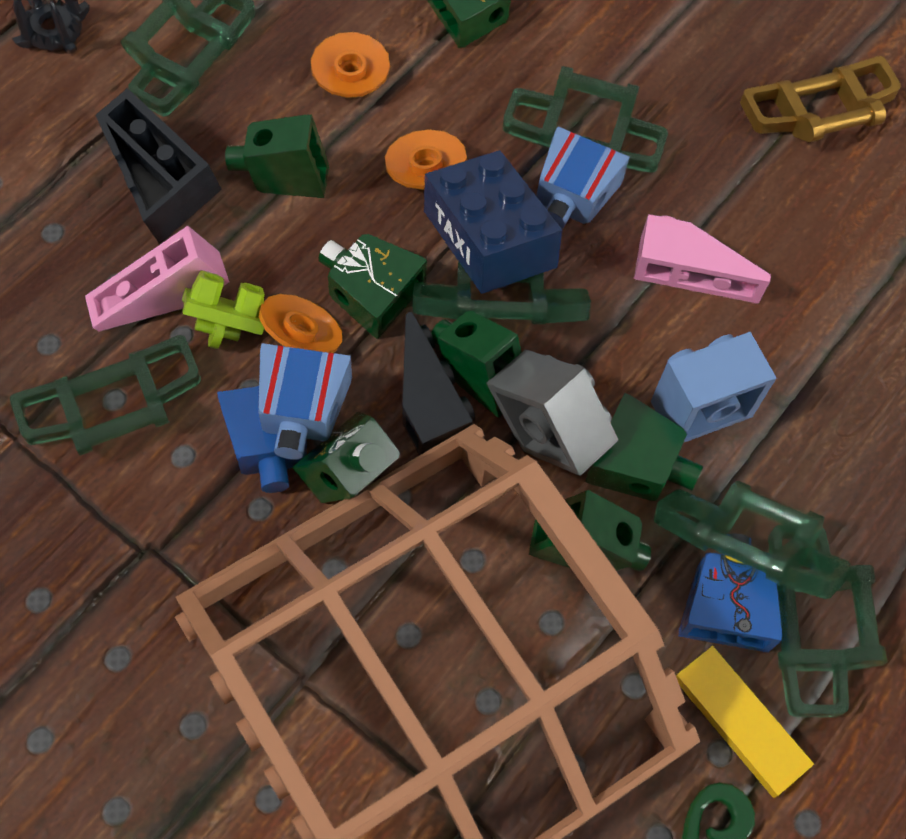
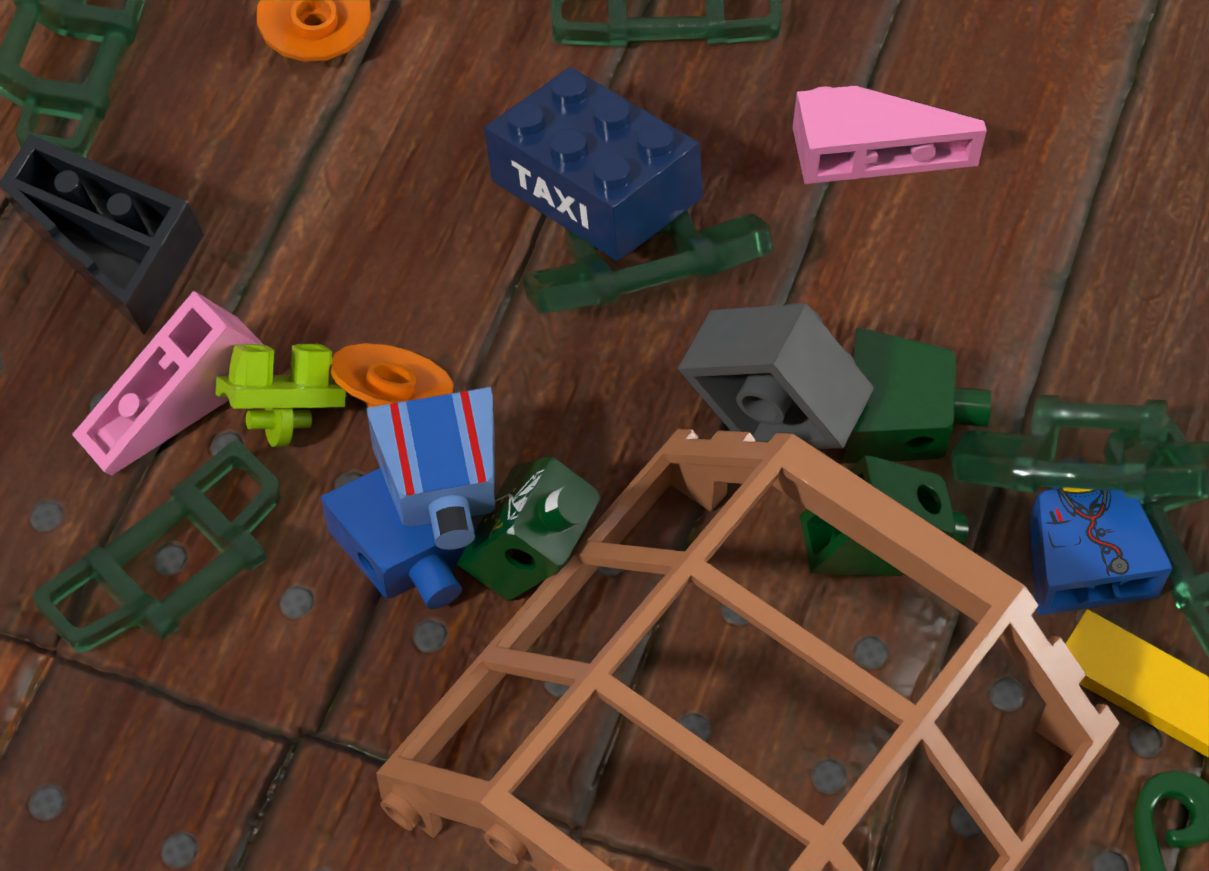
camera: 15 degrees left, 5 degrees down
dark green torso [225,115,329,198] -> none
dark green torso [318,234,427,339] -> none
orange dish [385,129,467,190] -> none
black slope [402,312,476,456] -> none
dark green torso [431,311,522,418] -> none
torso [537,127,629,229] -> none
medium blue brick [651,332,776,442] -> none

